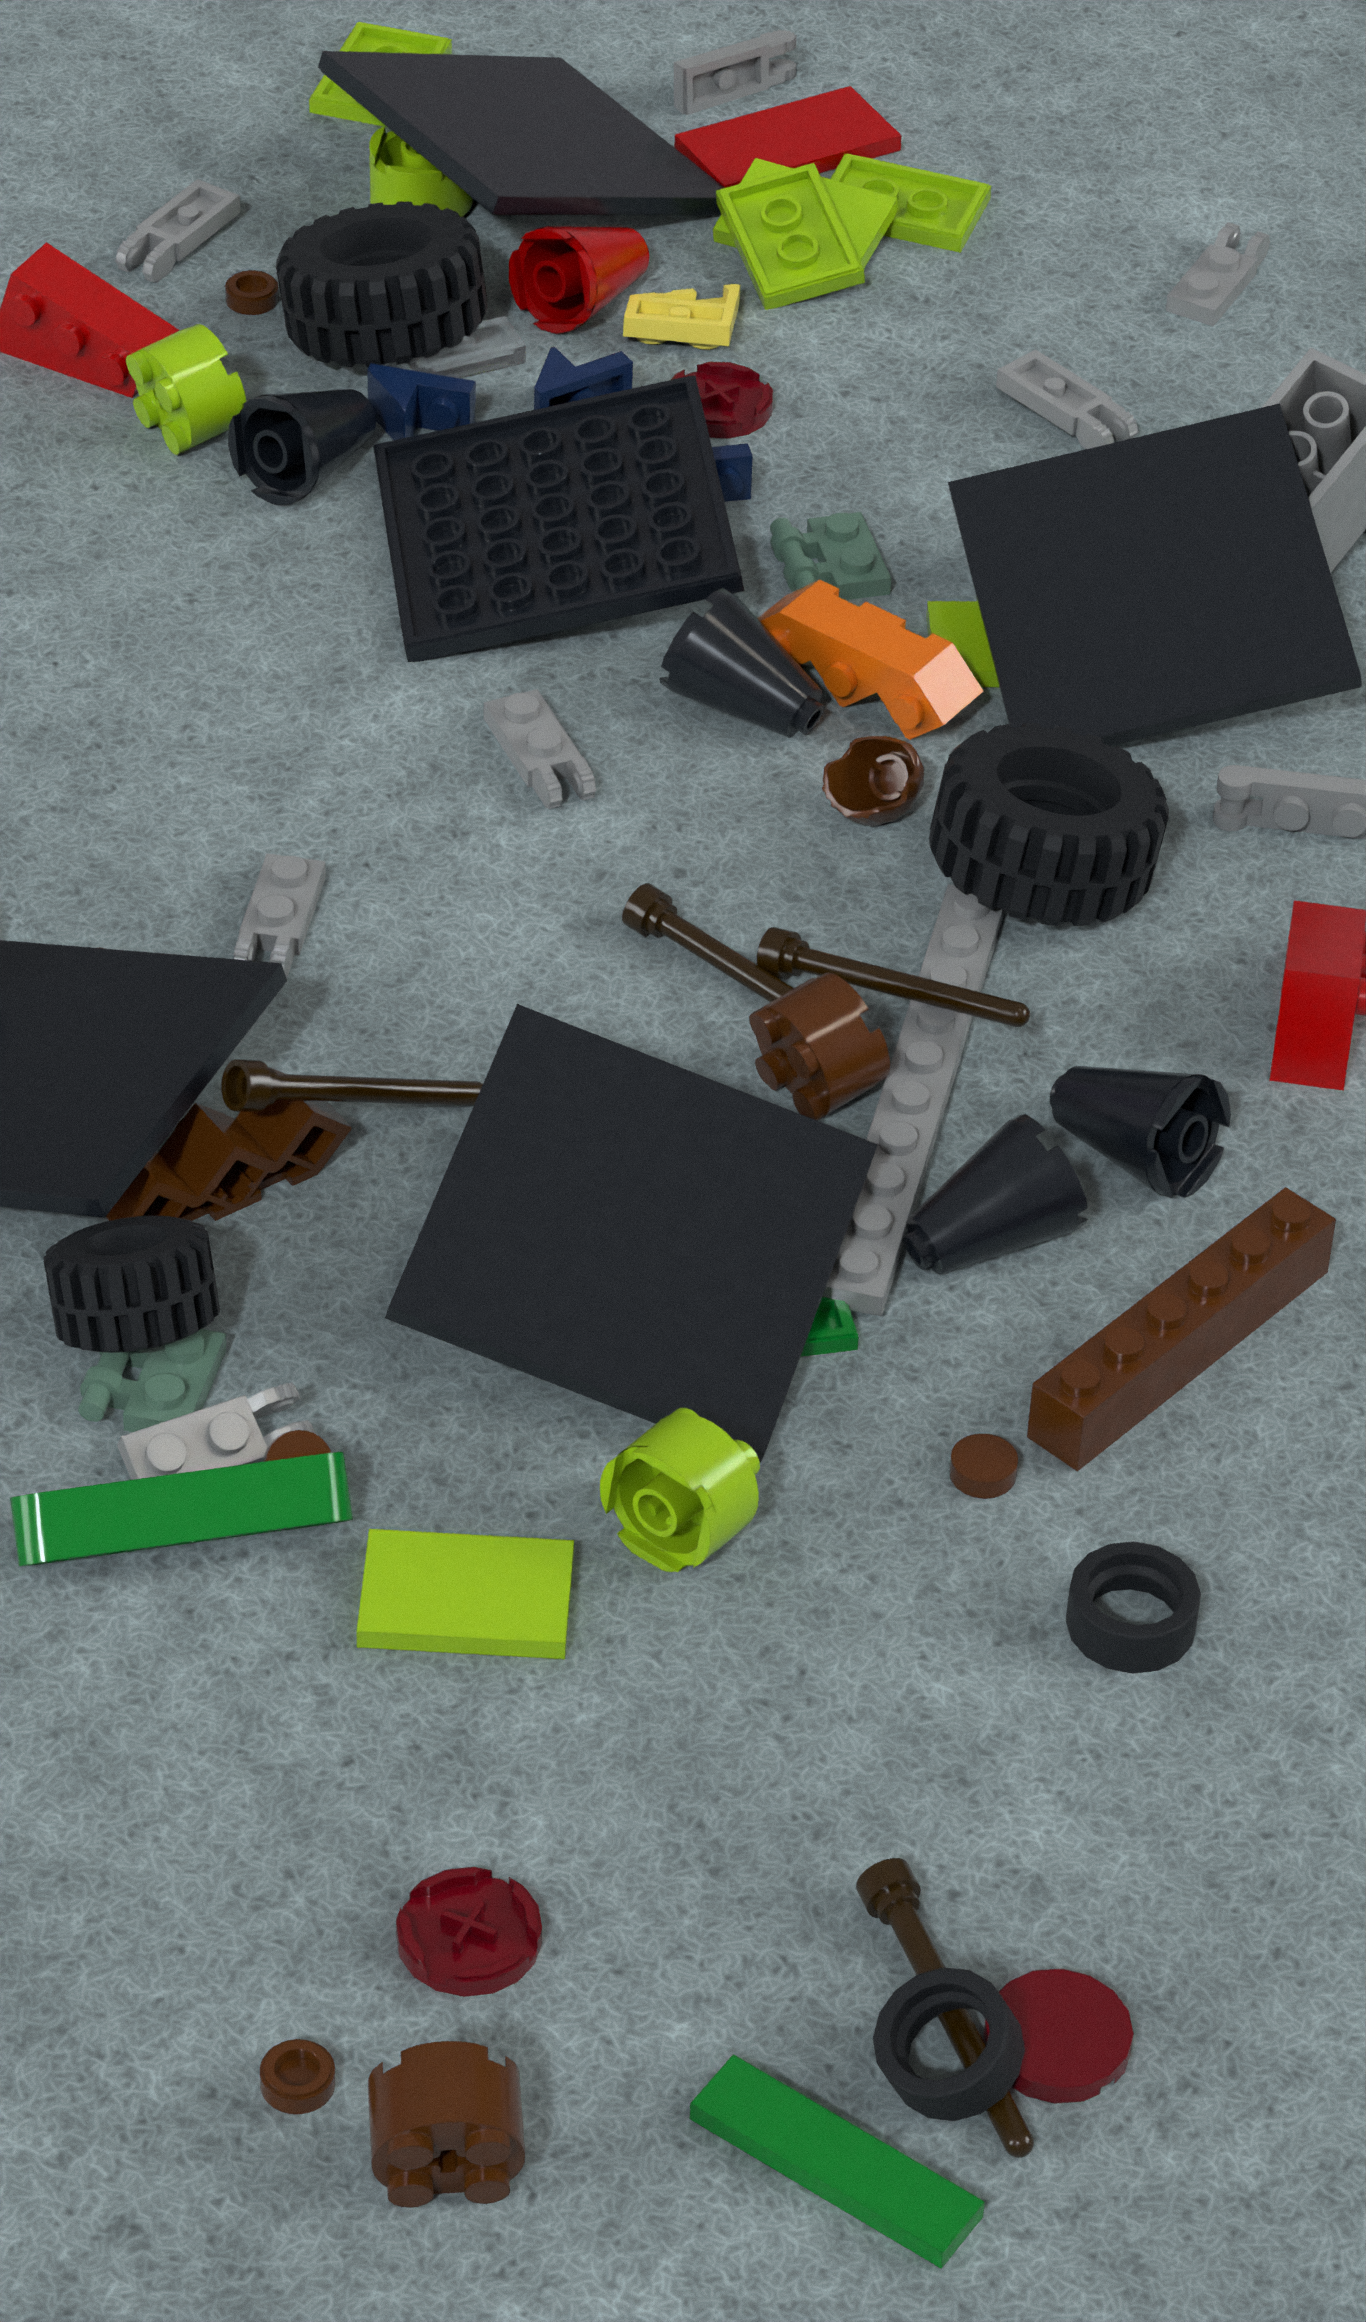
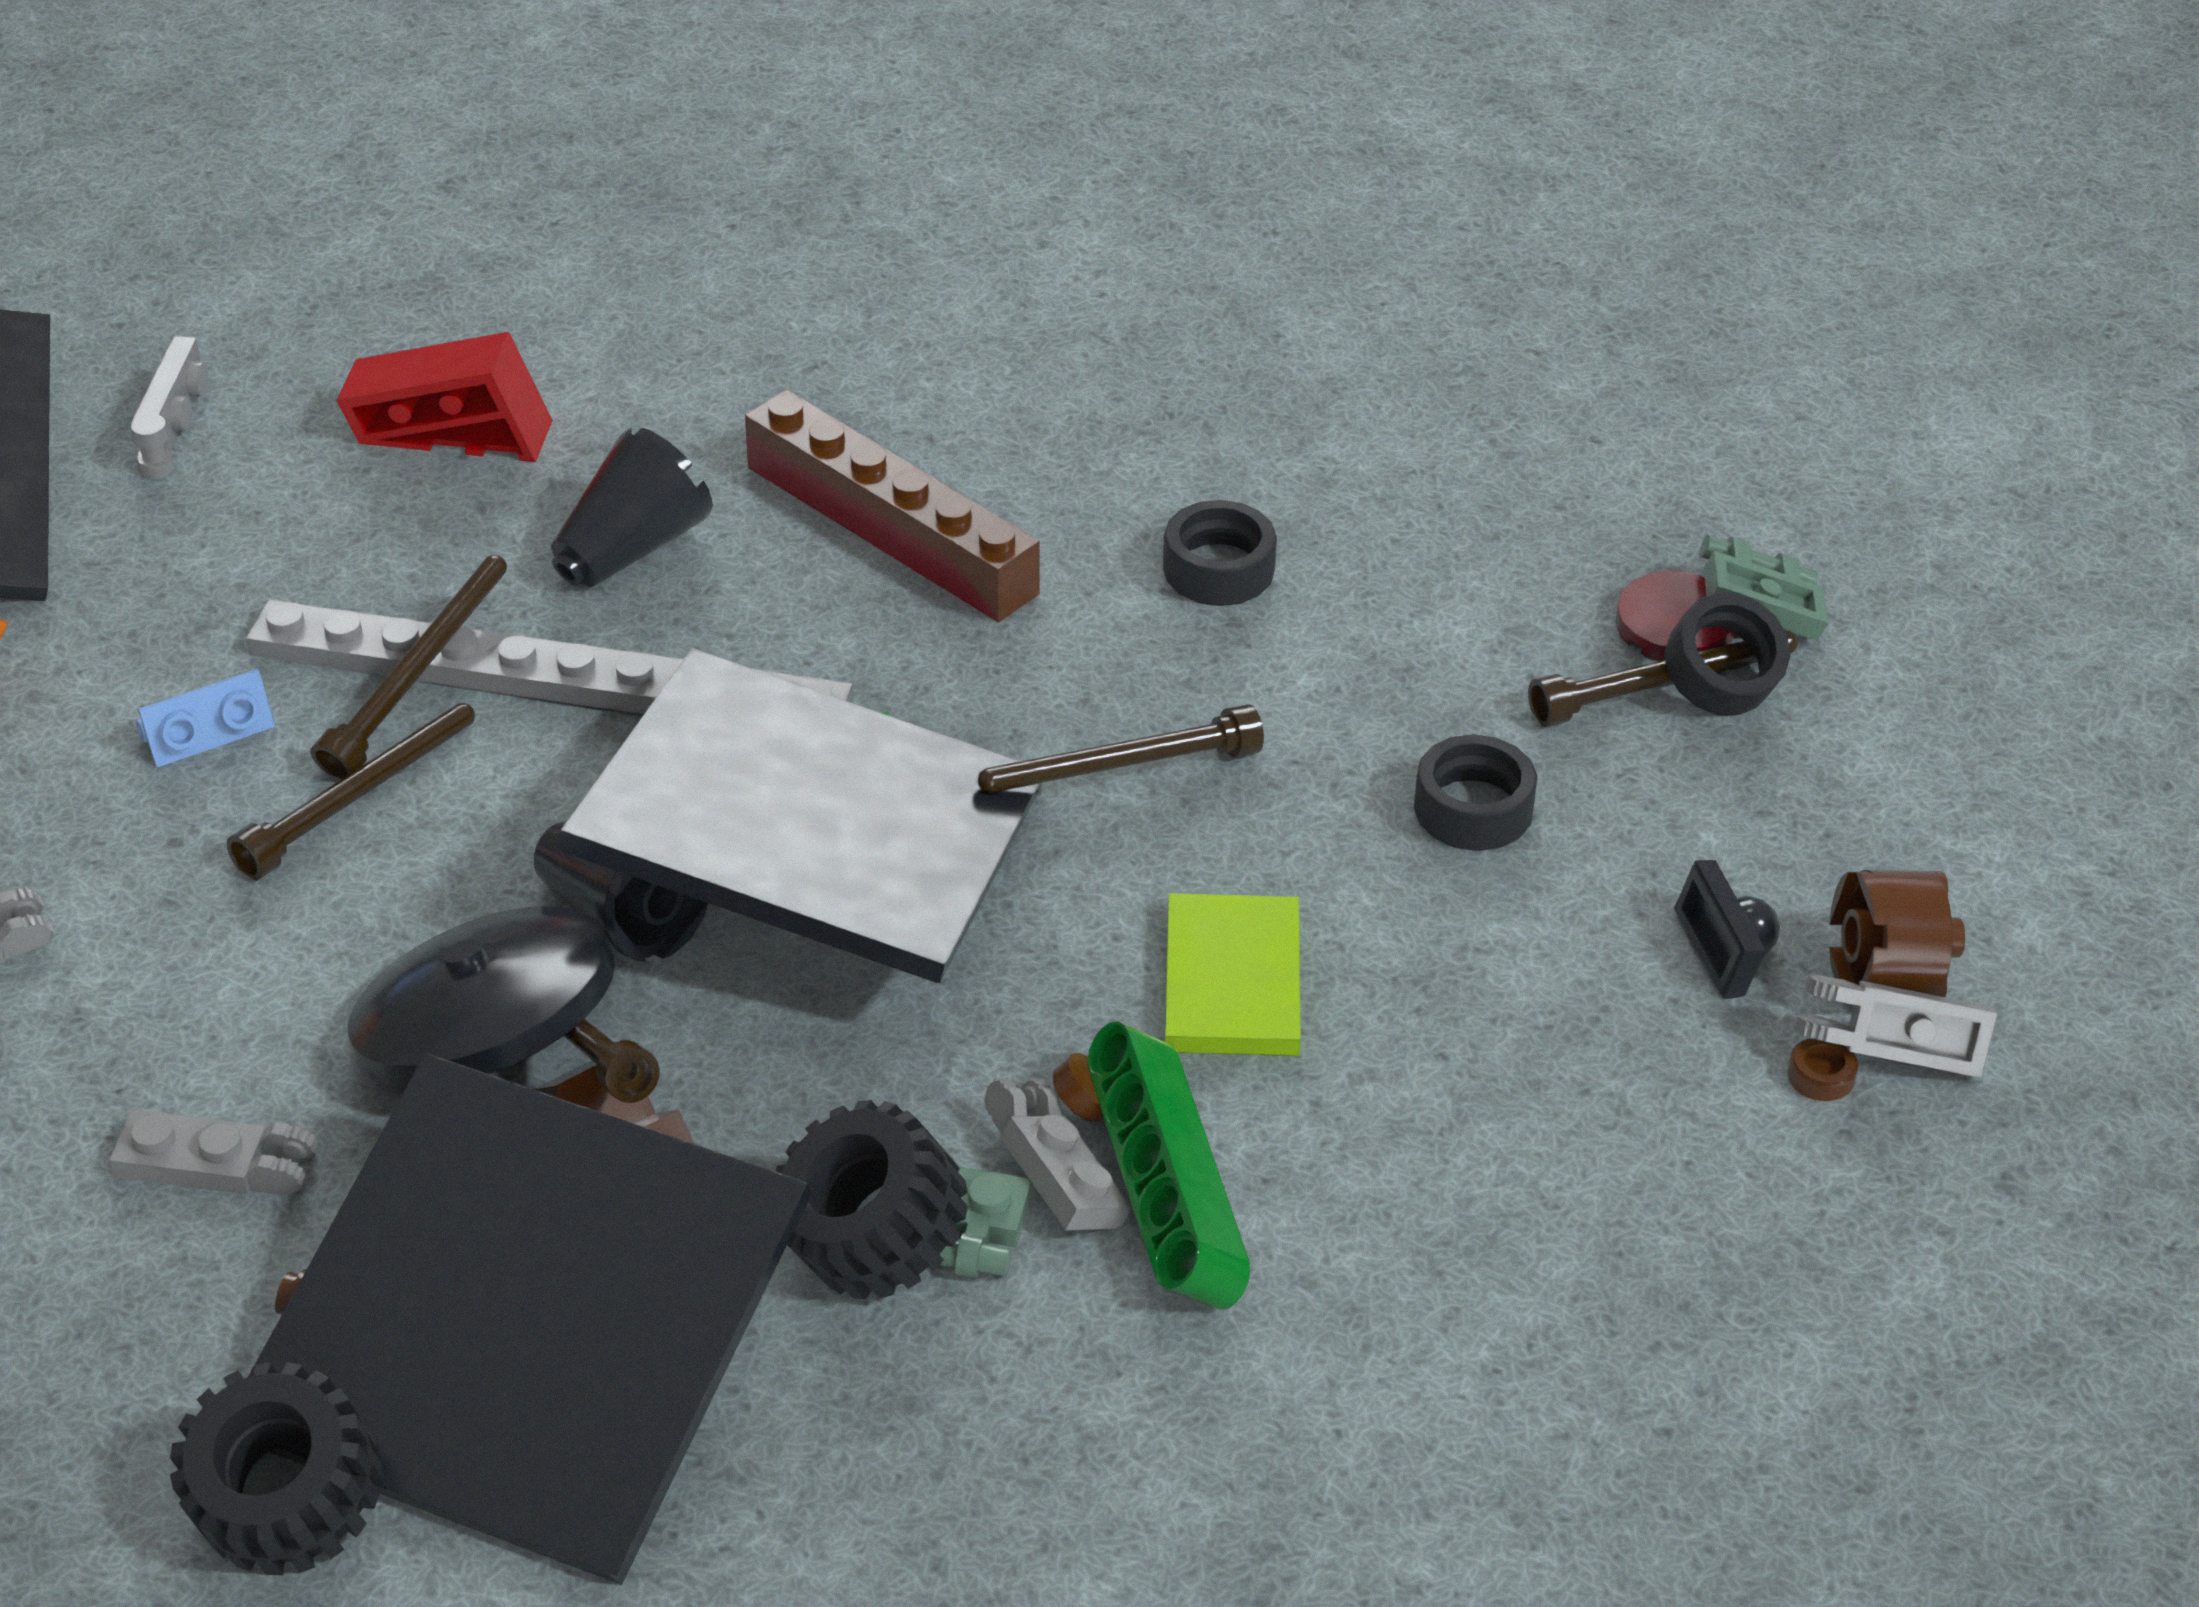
camera: 90 degrees left, 0 degrees up
dark red tile [396,1867,542,1997] -> none
lime brick [600,1408,760,1572] -> none
green tile [689,2054,985,2269] -> none
reddish brown brick [749,973,890,1121] -> none
reddish brown hair [822,736,925,827] -> none
black cone [903,1114,1088,1275] -> none
black tyre [929,723,1169,926] -> none
reddish brown tile [949,1434,1018,1499] -> none
none -> light blue hinge [135,669,275,768]
none -> black dish [348,906,615,1087]
none -> dark brown piece [977,704,1264,793]
none -> black tyre [1414,734,1538,851]
none -> black tile [1674,860,1780,999]
none -> sand green plate [1699,535,1828,641]
none -> light grey hinge [1794,974,1997,1078]

